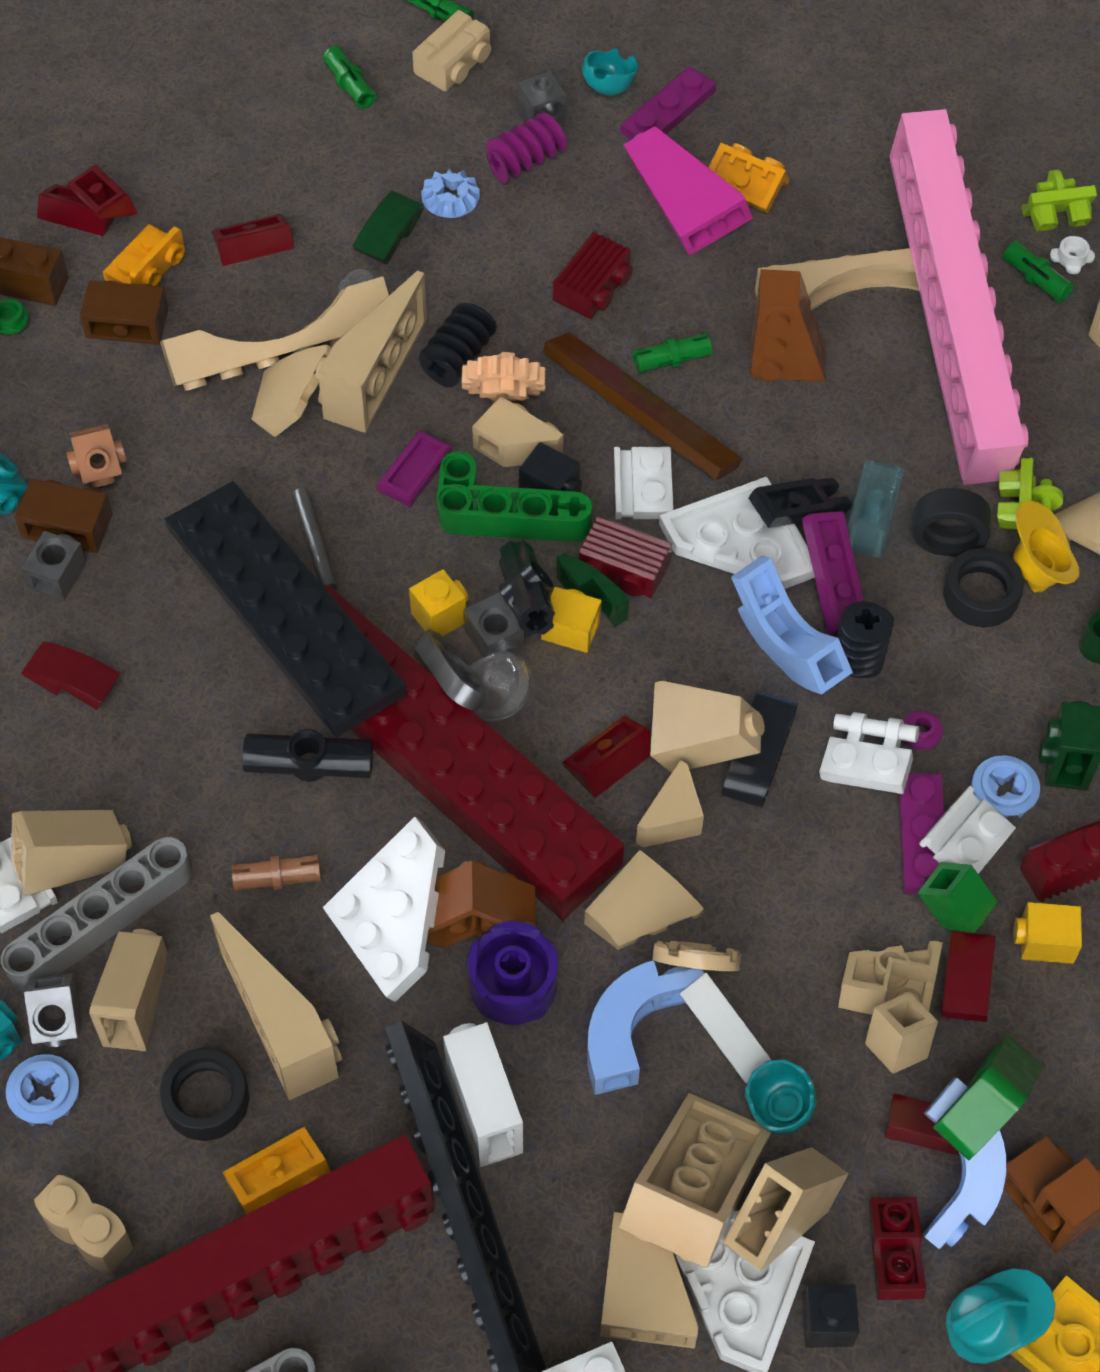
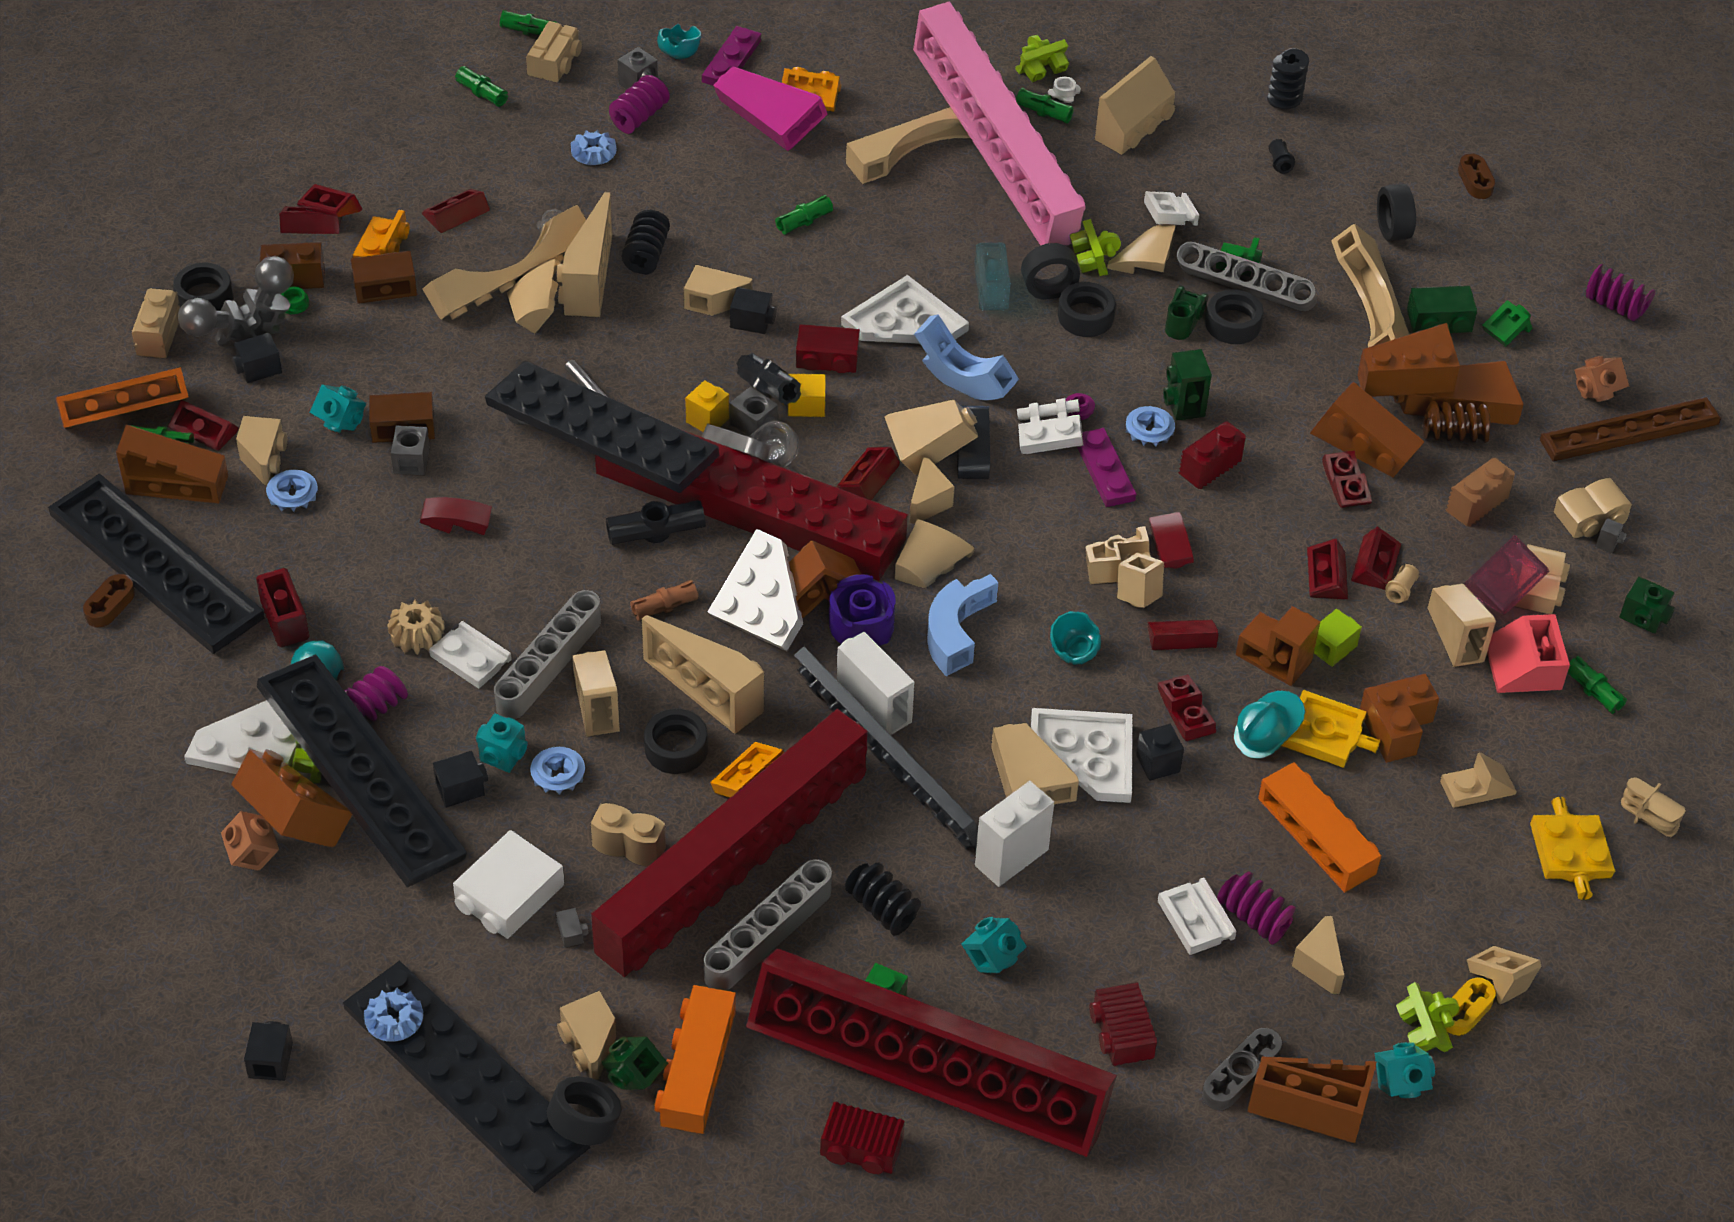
camera: 20 degrees left, 10 degrees down
tan slope [11,810,132,896] -> none
brick [24,973,81,1047] -> none
nougat brick [66,423,127,487] -> none
dark green slope [352,191,425,265] -> none
magenta tile [377,430,452,508] -> none
green beam [437,451,592,542] -> none
light nougat gear [462,352,545,403] -> none
reddish brown tile [542,332,742,480] -> none
dark red brick [553,231,633,320] -> none
dark green slope [556,553,629,627] -> none
white plate [614,447,673,519] -> none
tan slope [619,1093,771,1268] -> none
tan tile [652,941,741,971] -> none
white sticker [680,973,771,1084] -> none
tan slope [723,1147,849,1271] -> none
black hinge [748,477,852,528] -> none
dark orange wedge [750,269,826,382] -> none
magenta plate [802,511,864,635] -> none
black piece [837,601,894,678] -> none
green brick [917,862,998,933] -> none
white plate [919,786,1016,874] -> none
light blue arch [922,1078,1006,1249] -> none
green beam [933,1035,1043,1161] -> none
yellow piece [1013,501,1079,593] -> none
yellow brick [1013,902,1082,964] -> none

